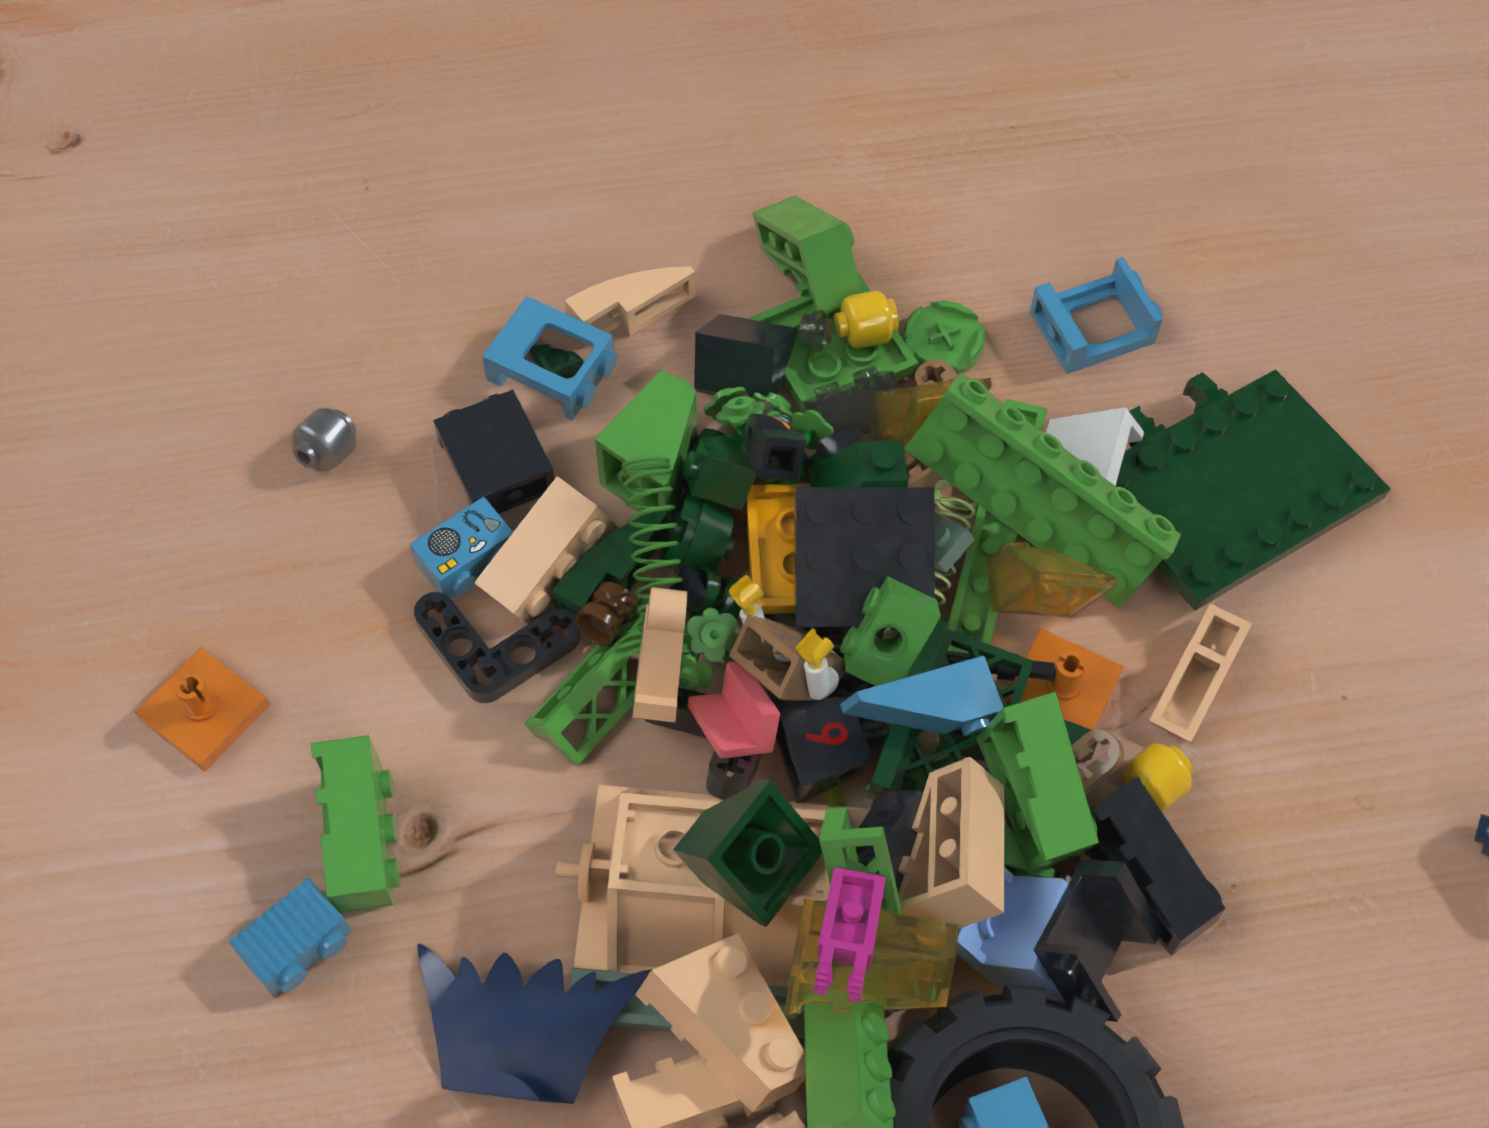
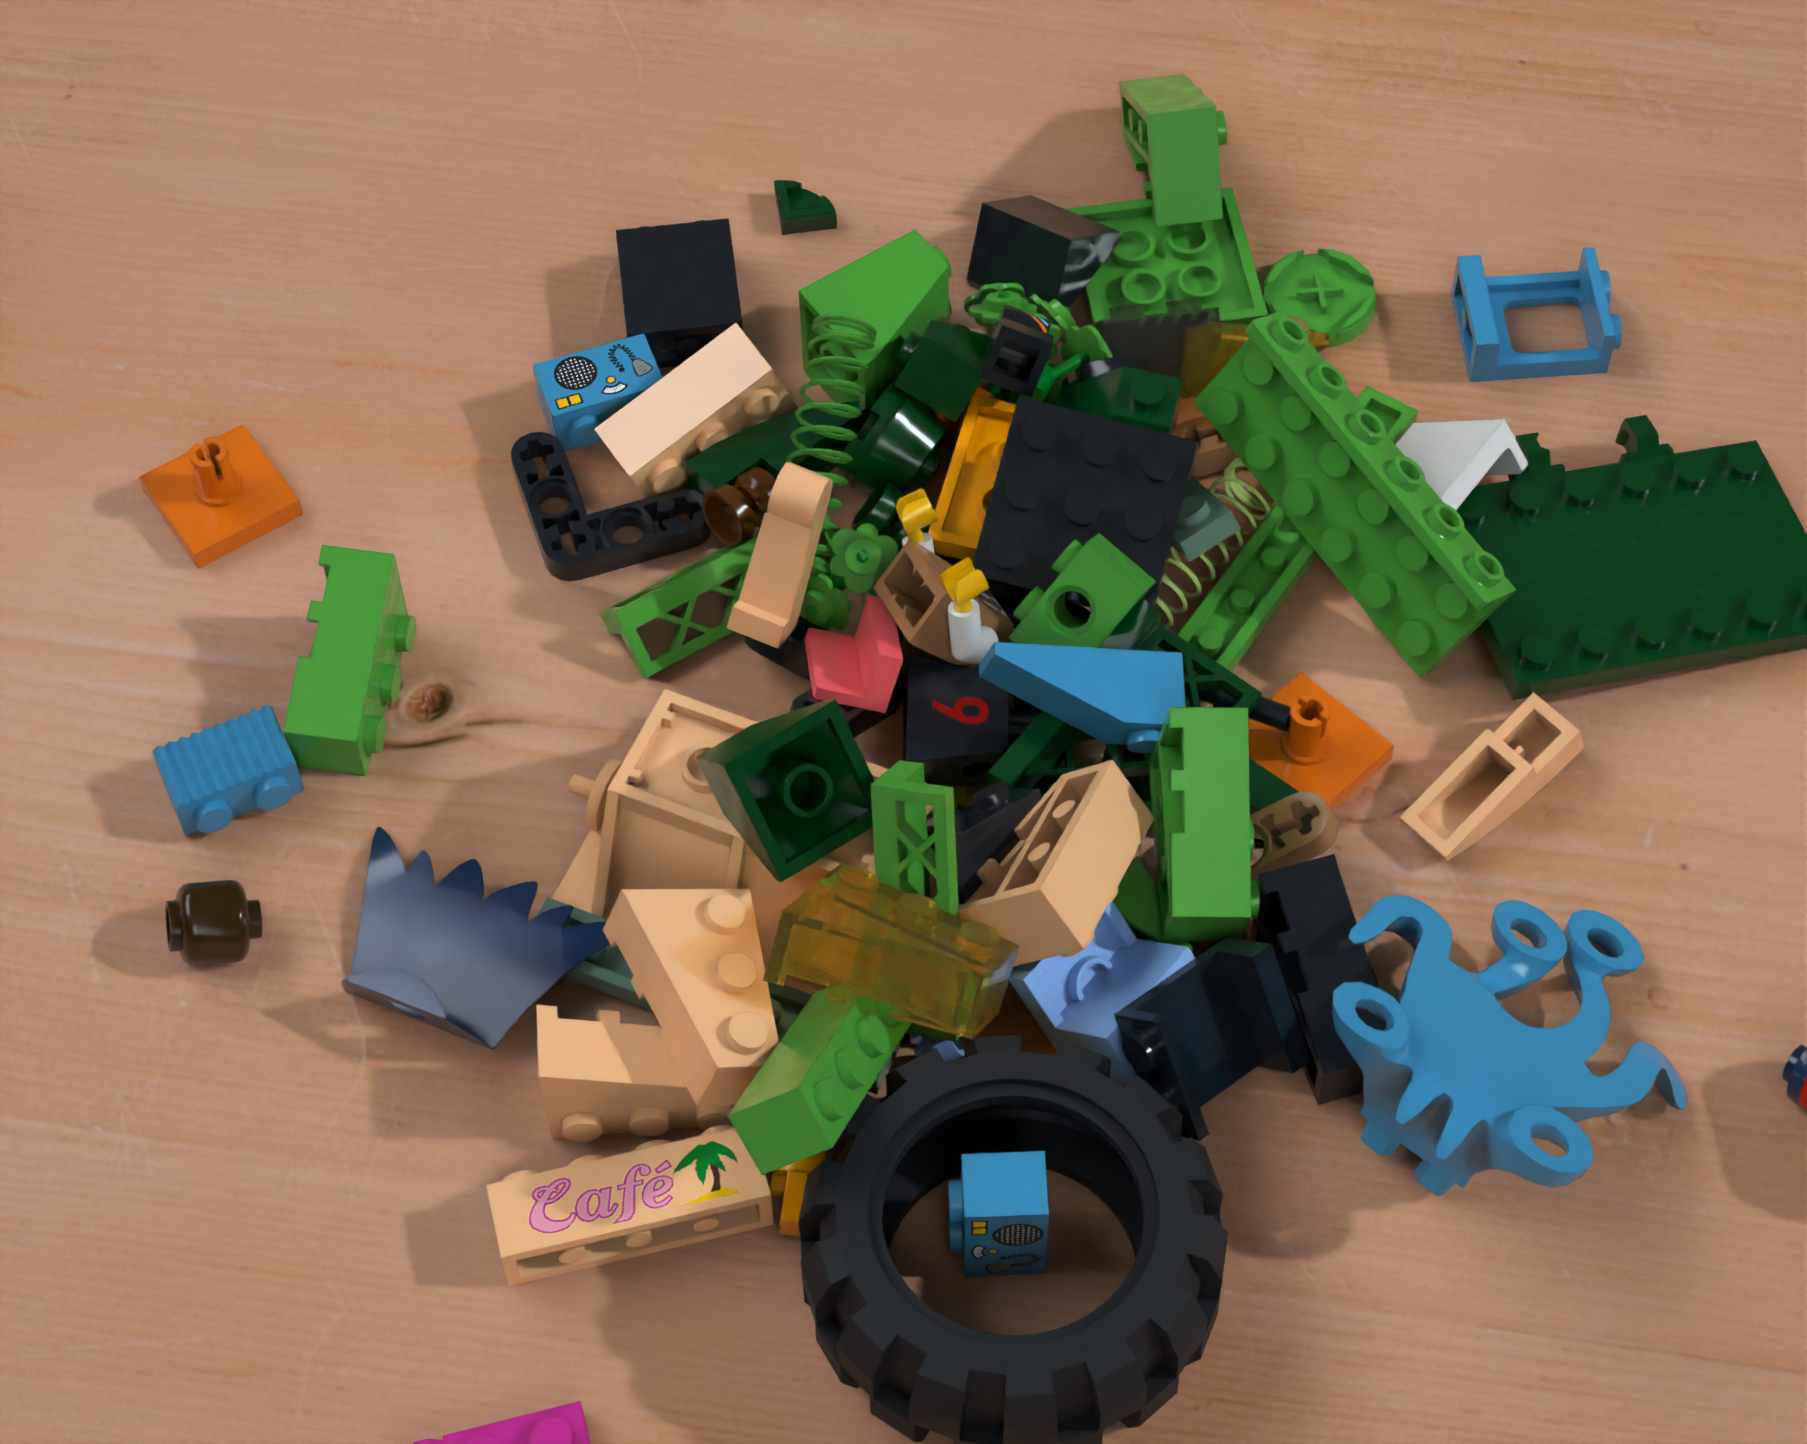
camera: 20 degrees right, 5 degrees down
flat silver head [291,408,357,472] -> none
dark azure window [482,296,617,420] -> none
light nougat slope [565,266,696,346] -> none
black tile [669,565,707,612] -> none
clear smoke plate [799,310,833,352] -> none
dark pink hinge [814,867,886,1003] -> none
yellow head [834,290,899,349] -> none
clear yellow slope [987,542,1117,618] -> none
yellow head [1122,743,1193,812] -> none
none -> dark brown head [165,880,262,966]
none -> dark azure hips [1332,895,1687,1196]

